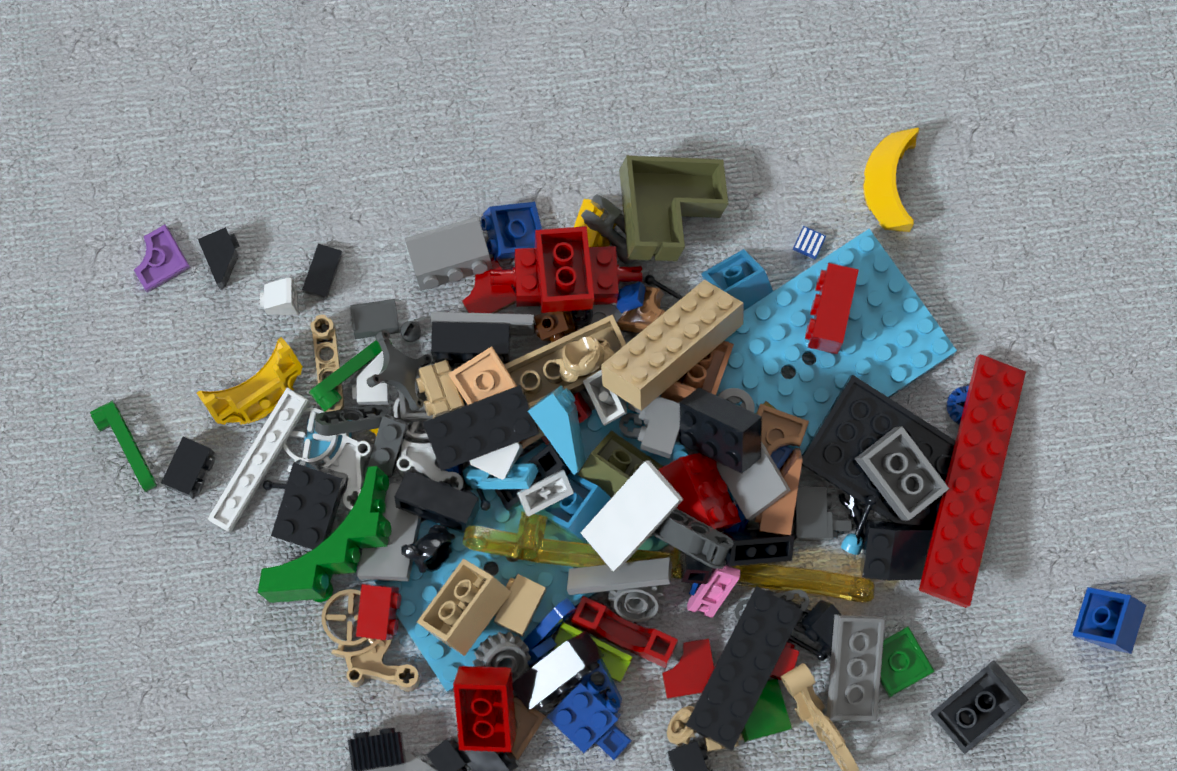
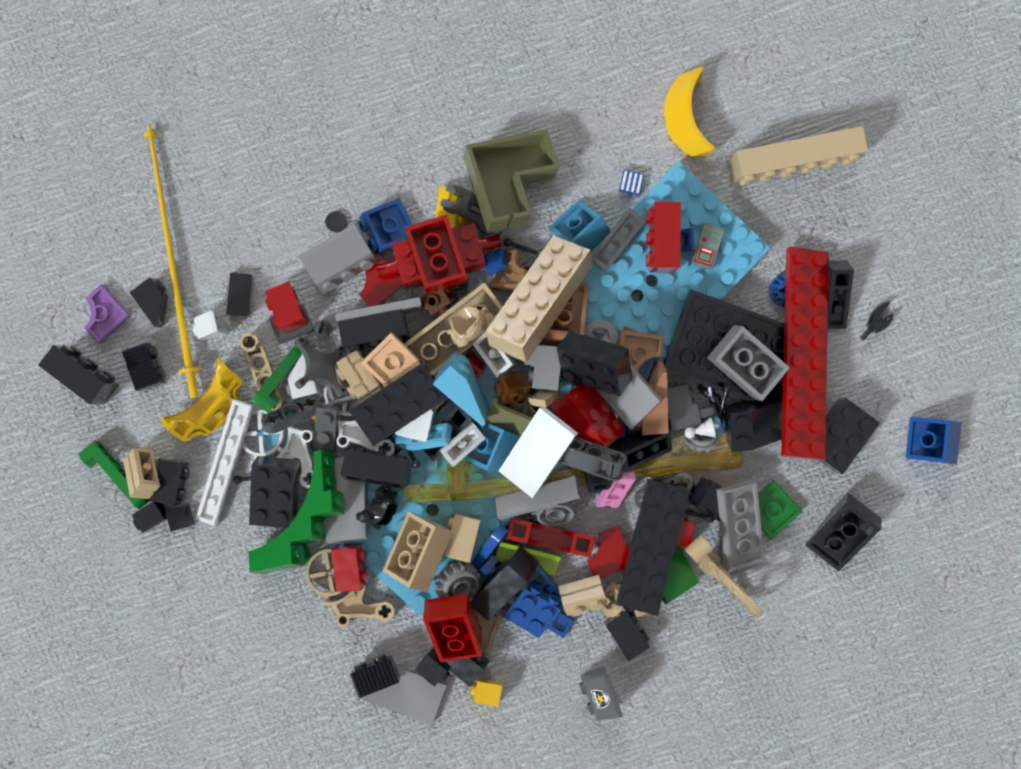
camera: 15 degrees left, 10 degrees up
none -> black brick [38,344,119,405]
none -> black brick [122,343,166,391]
none -> tan brick [123,448,160,499]
none -> black brick [132,502,167,533]
none -> yellow piece [144,125,201,398]
none -> black slope [165,504,195,532]
none -> red brick [265,281,308,334]
none -> pearl dark grey piece [325,211,347,233]
none -> reddish brown brick [494,370,531,404]
none -> tan tile [528,390,560,408]
none -> tan brick [558,574,608,616]
none -> dark grey plate [591,208,646,272]
none -> blue slope [681,228,694,252]
none -> white piece [685,417,719,439]
none -> light grey gear [685,428,720,453]
none -> sand green tile [691,223,725,271]
none -> tan brick [729,126,868,186]
none -> black brick [818,398,880,475]
none -> black slope [826,261,854,329]
none -> black hand [860,301,894,341]

